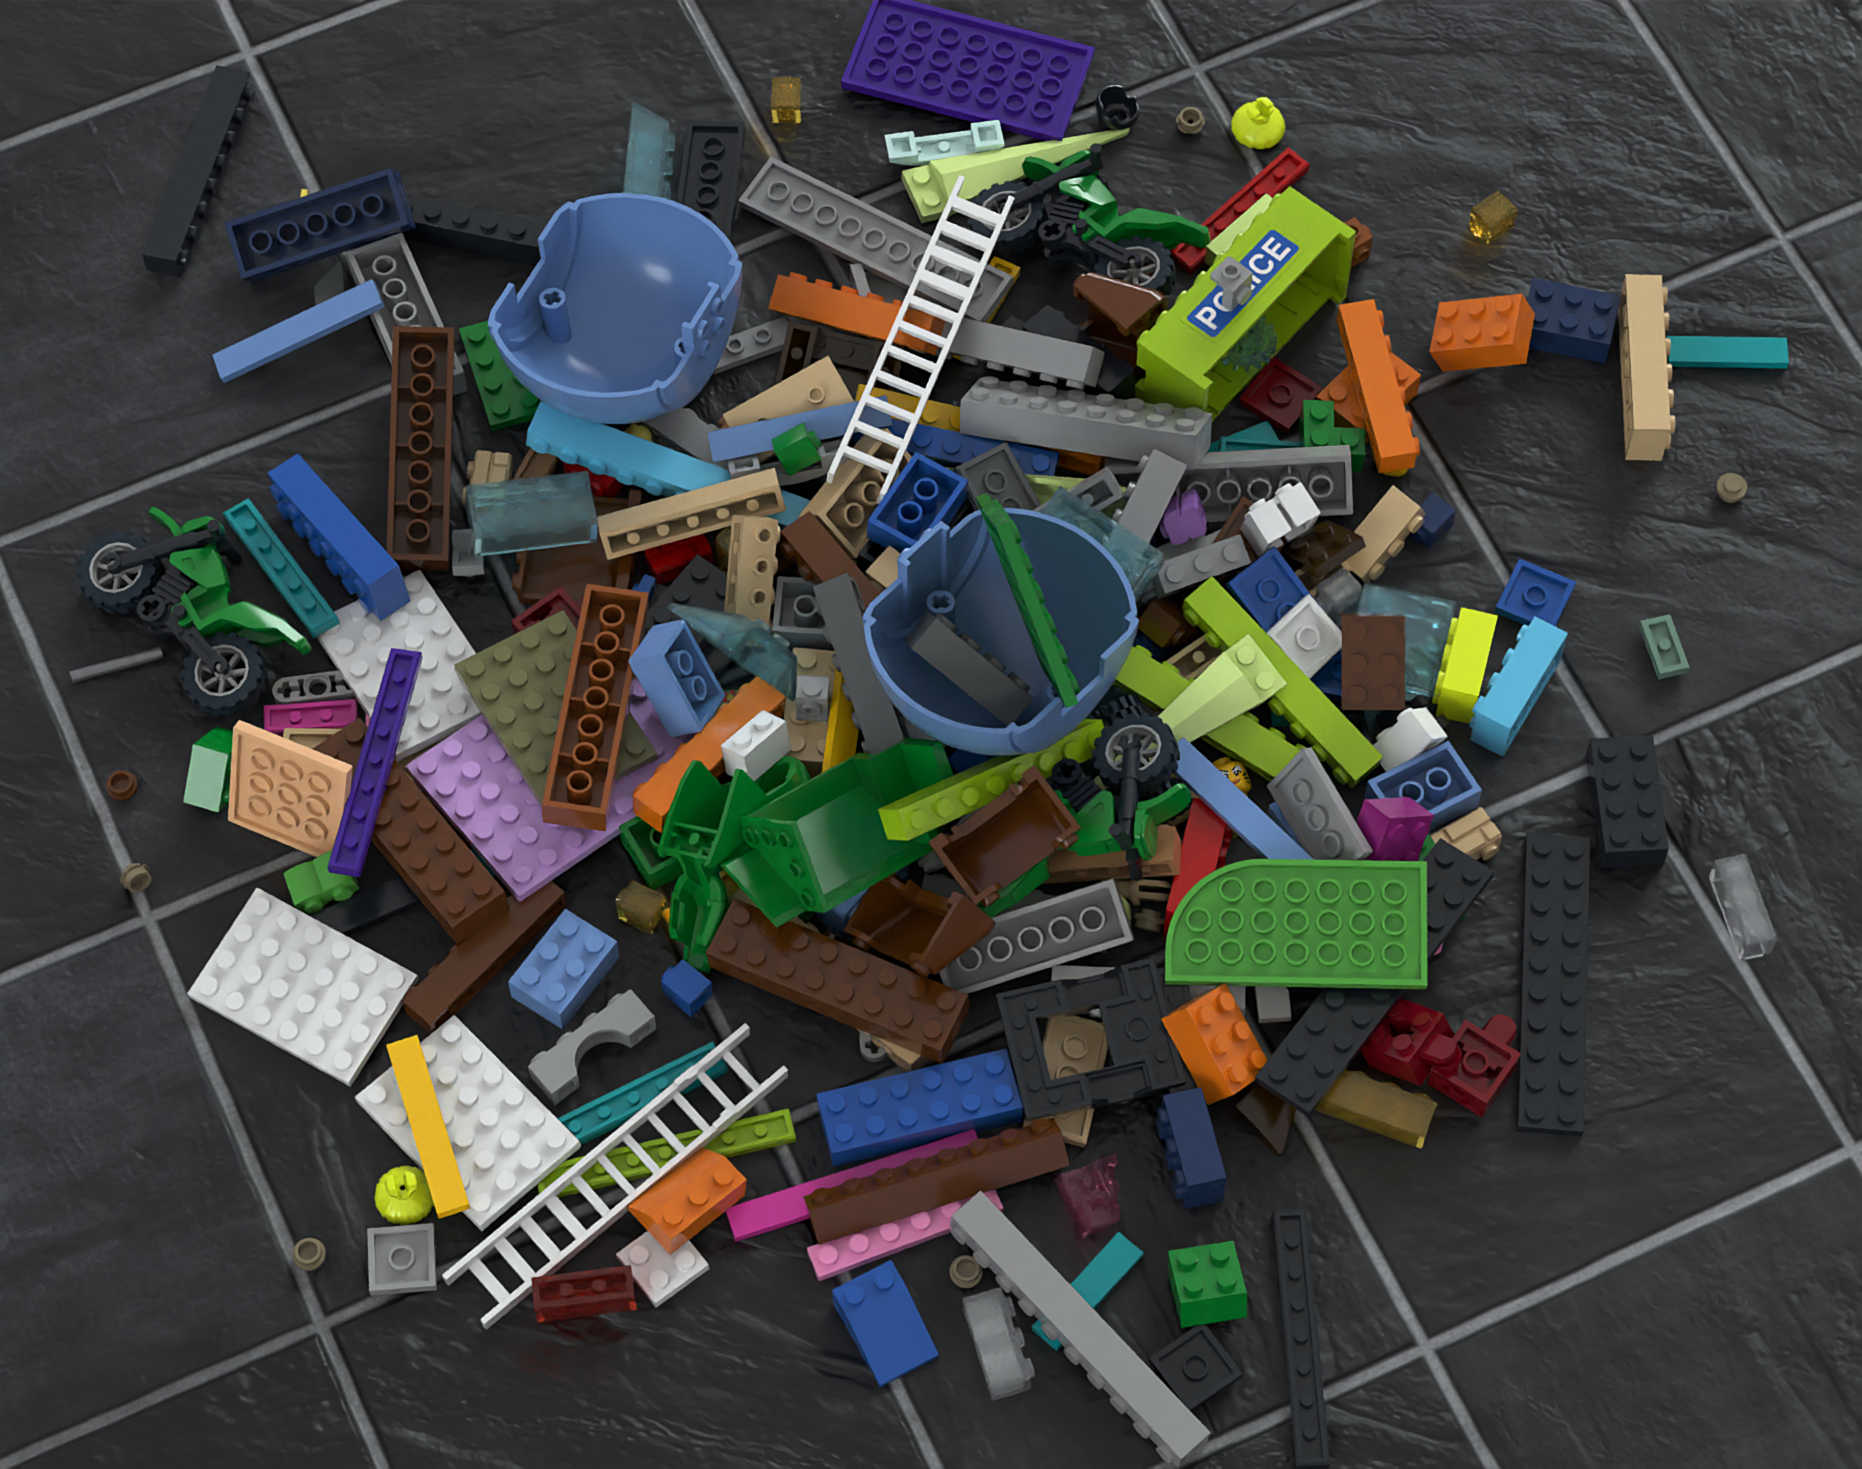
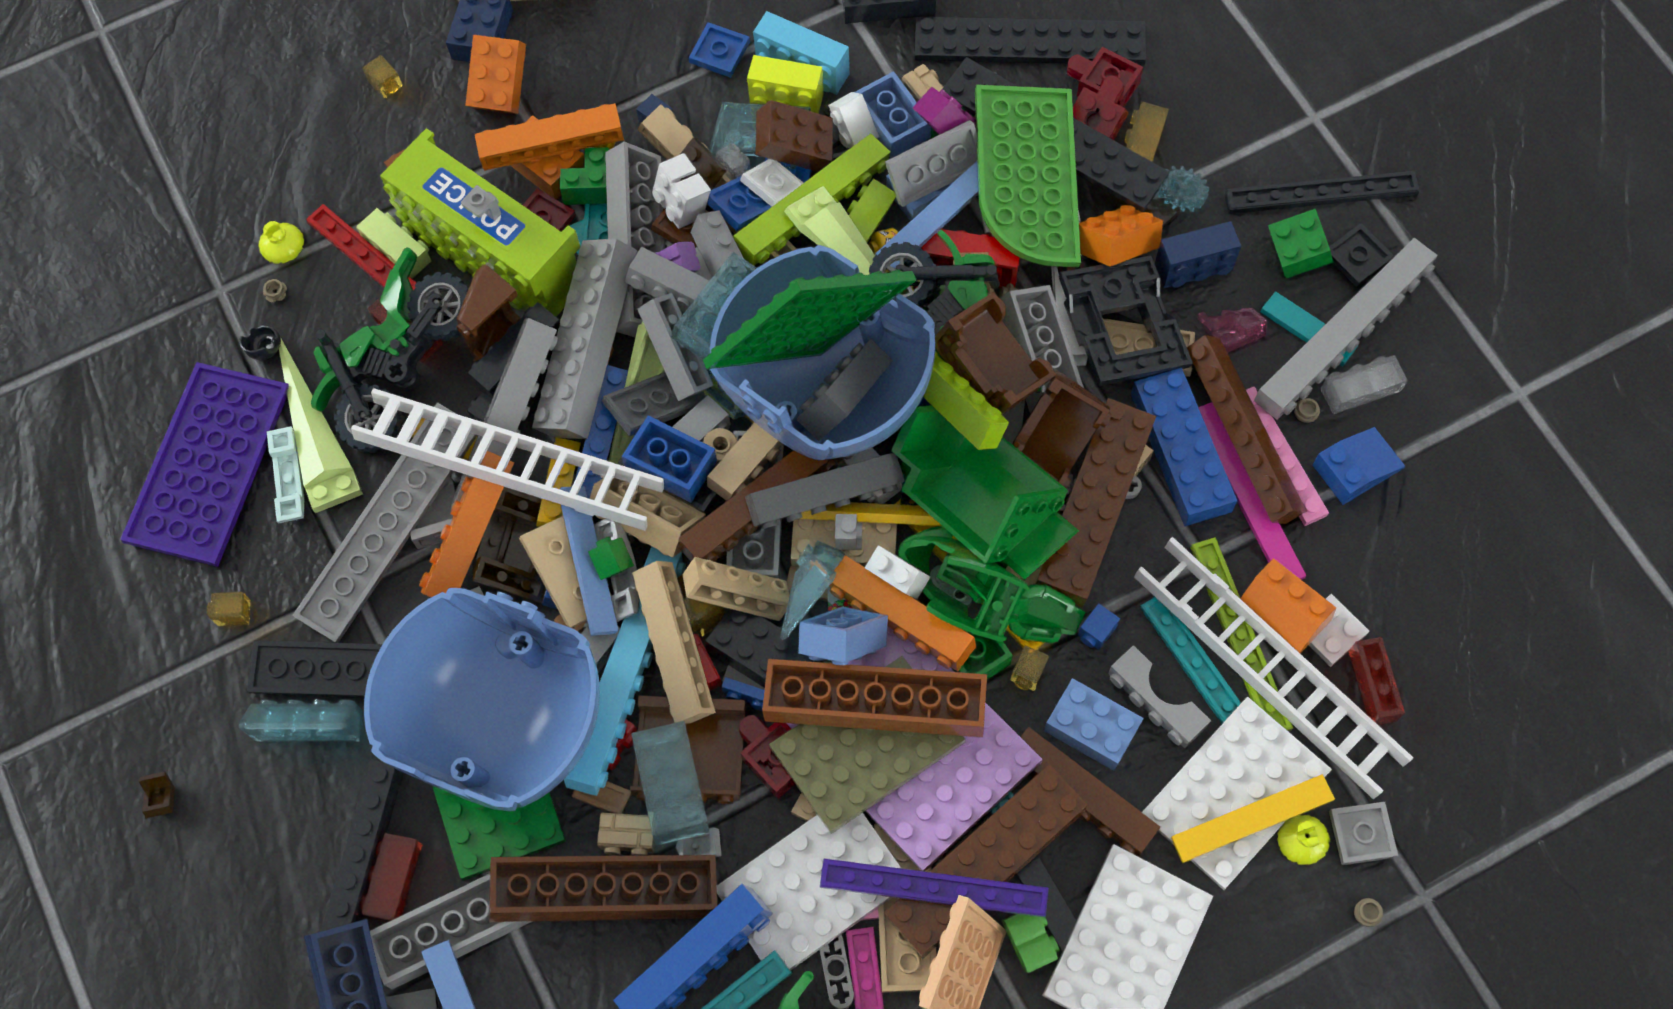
camera: 90 degrees left, 5 degrees up
none -> dark brown bracket [139,772,175,819]
none -> clear red brick [360,833,422,922]
none -> clear light blue gear [1158,166,1209,211]

